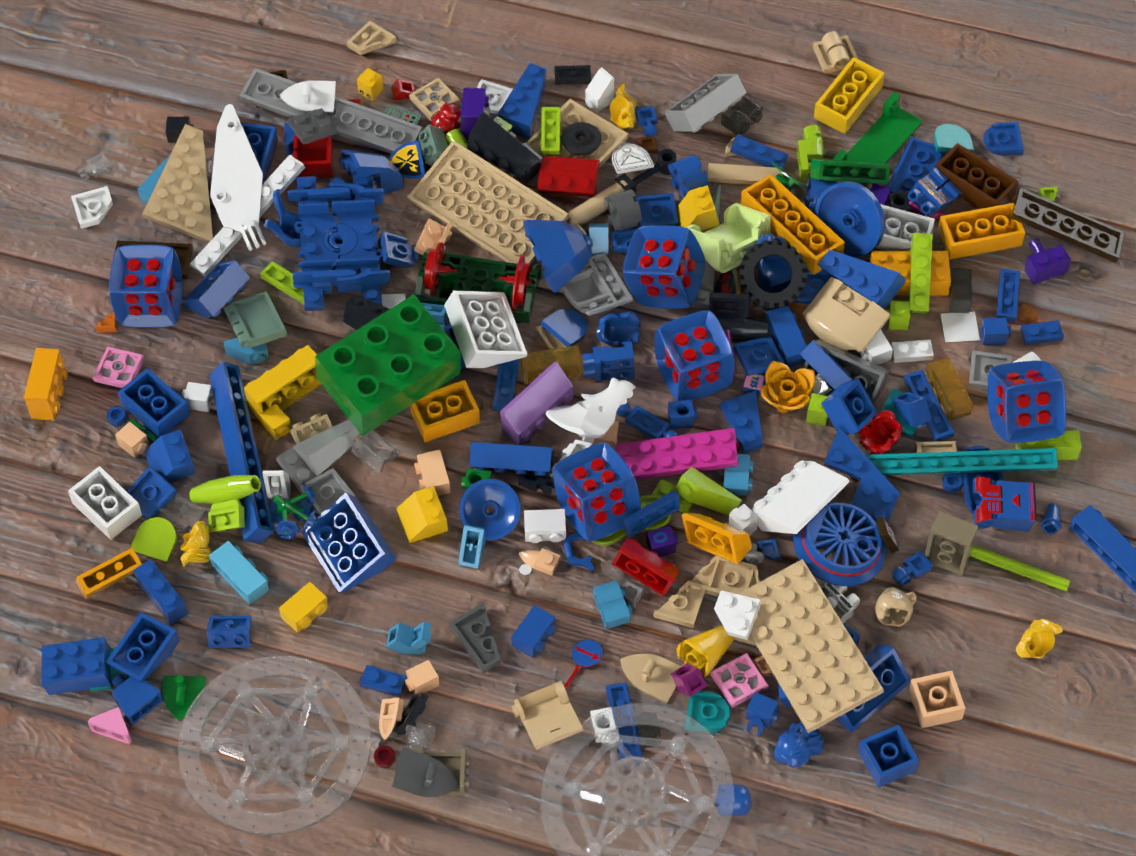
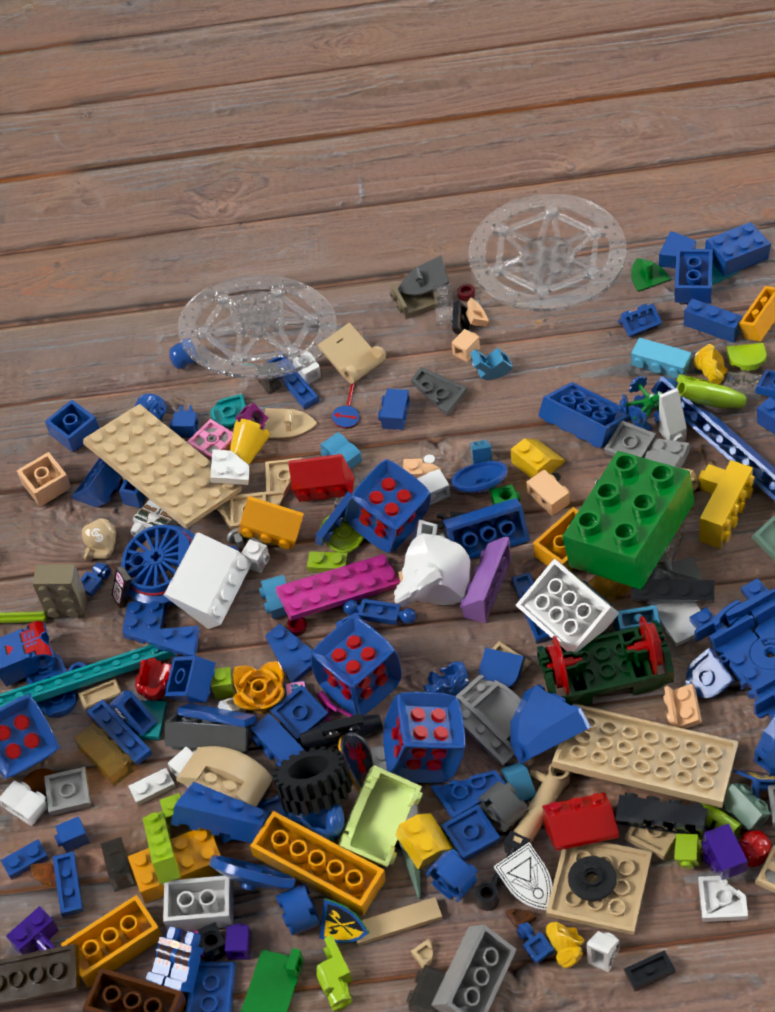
camera: 165 degrees right, 5 degrees down
bright pink slope [88,707,132,745] -> none
yellow brick [279,582,328,633] -> none
blue plate [360,665,407,697] -> none
blue wedge [497,63,547,140] -> none
clear yellow brick [520,345,583,384] -> none
lime plate [541,107,560,155] -> none
blue hips [583,341,635,383] -> none
dark purple brick [646,526,679,557] -> none
lime slope [674,467,742,515] -> none
blue plate [730,134,789,168] -> none
green brick [810,159,890,184] -> none
white sticker [940,311,980,342] -> none

